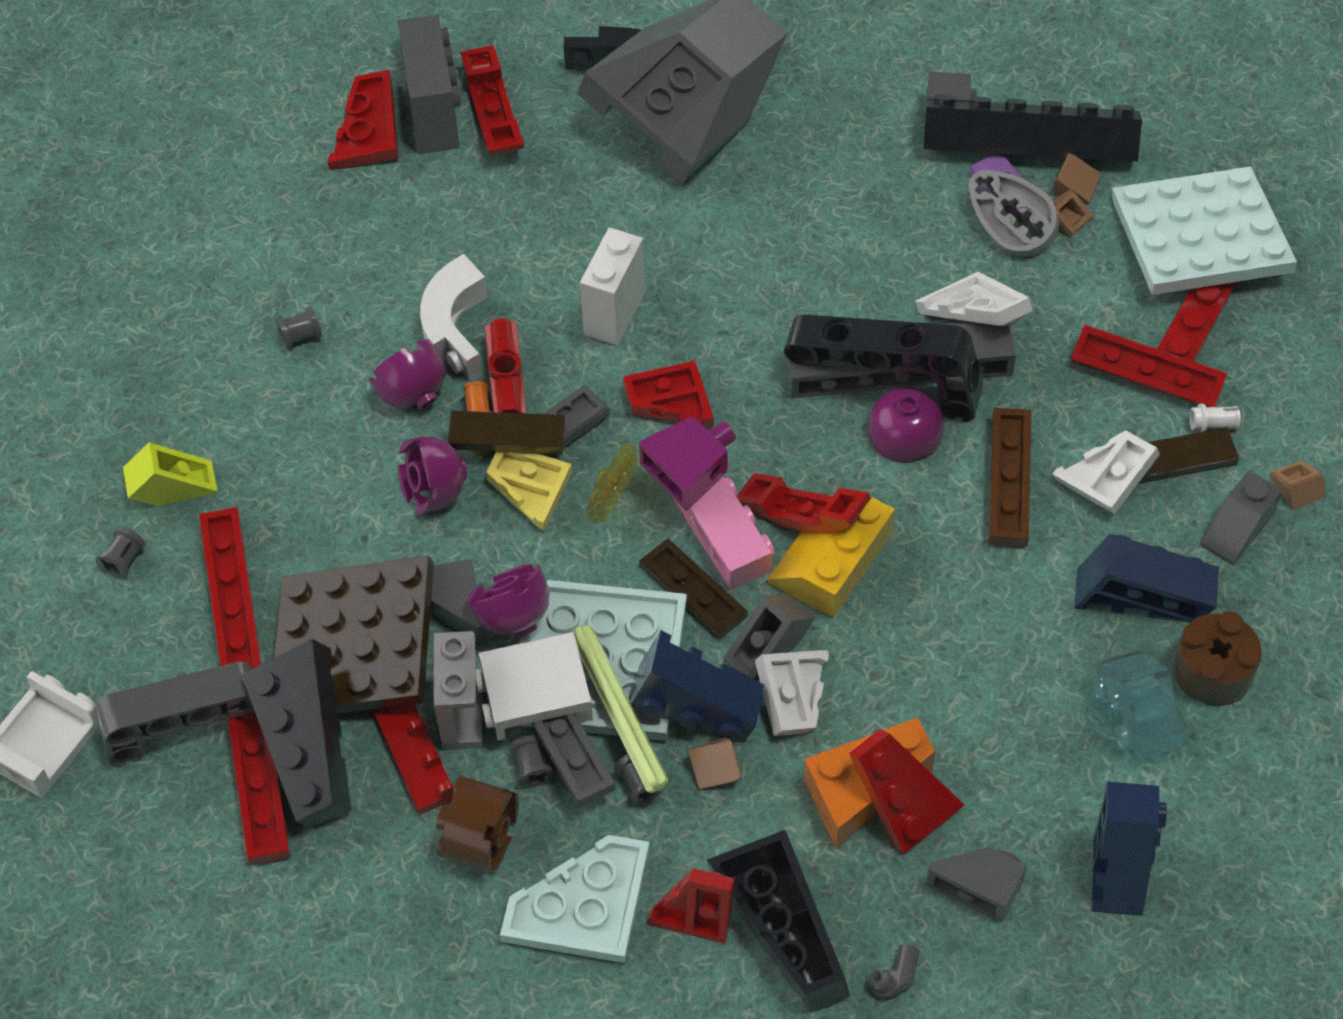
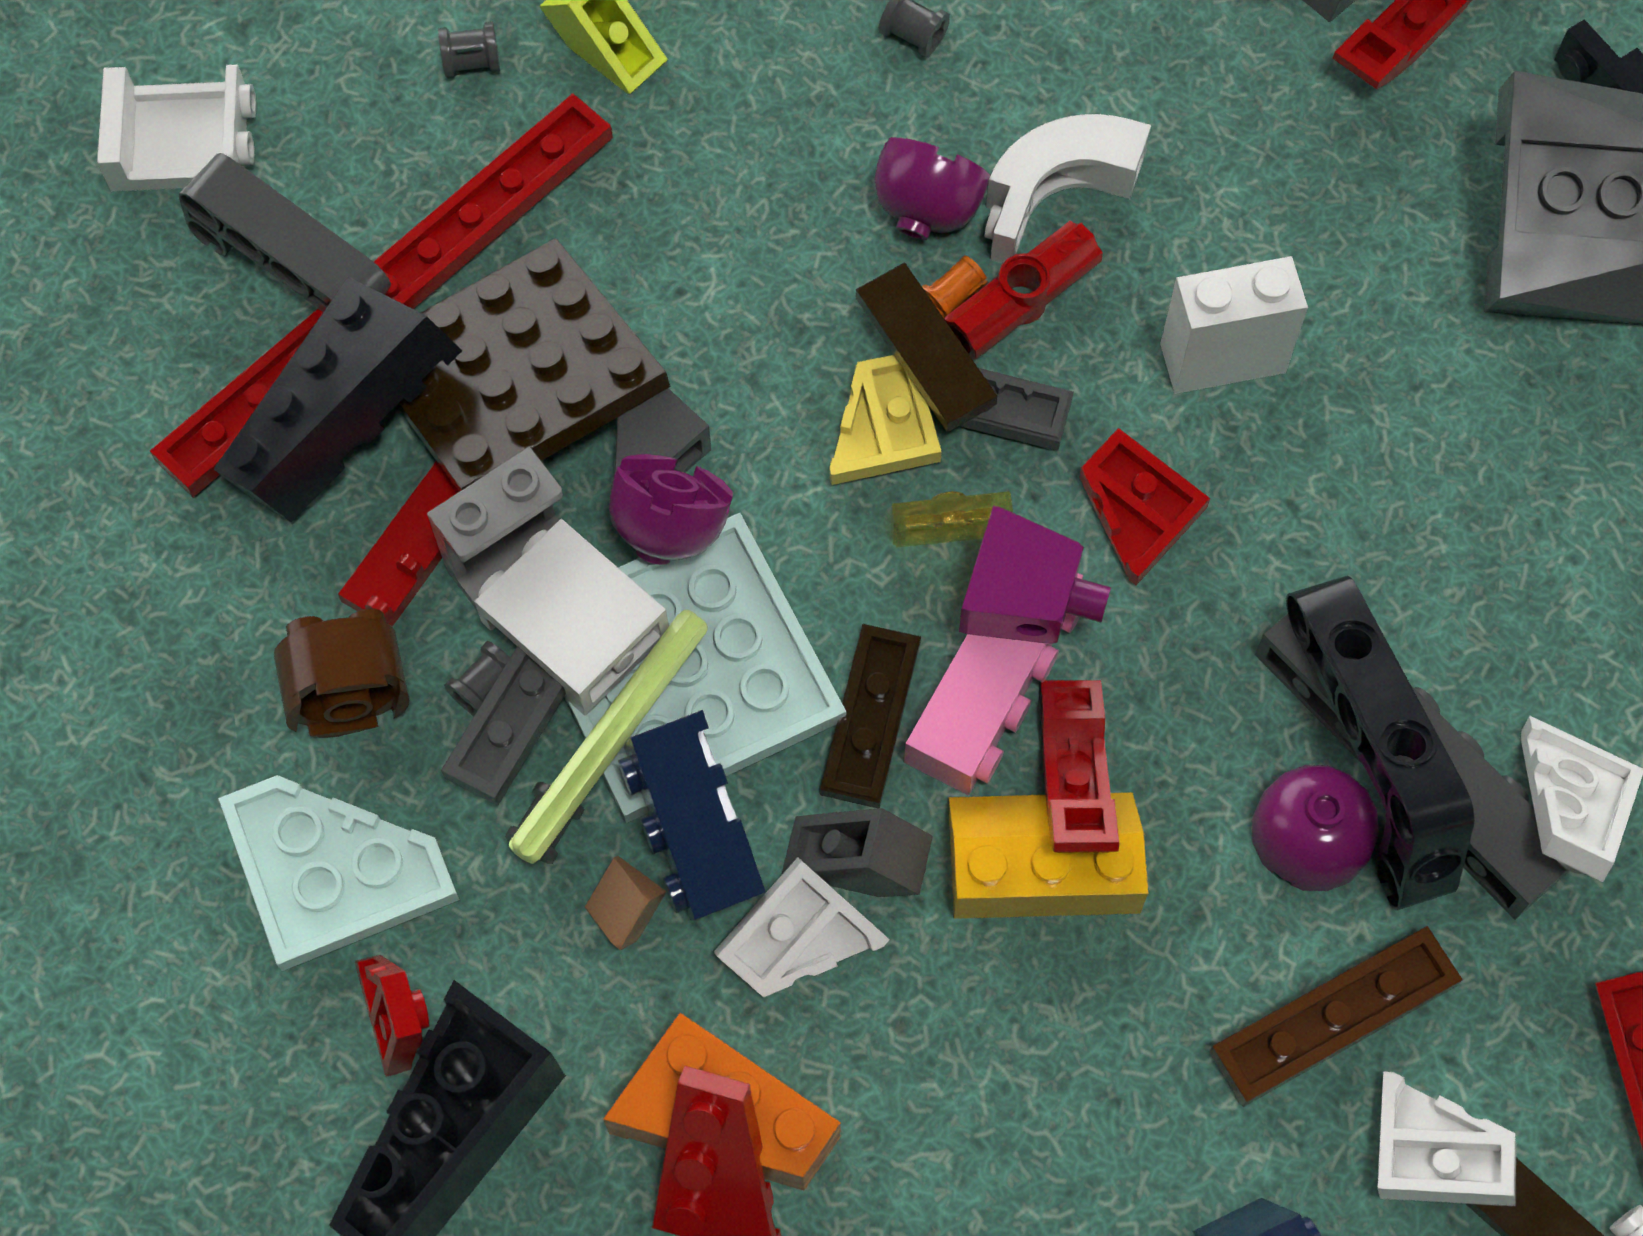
camera: 55 degrees right, 10 degrees up
magenta cylinder [398,437,467,515] -> none

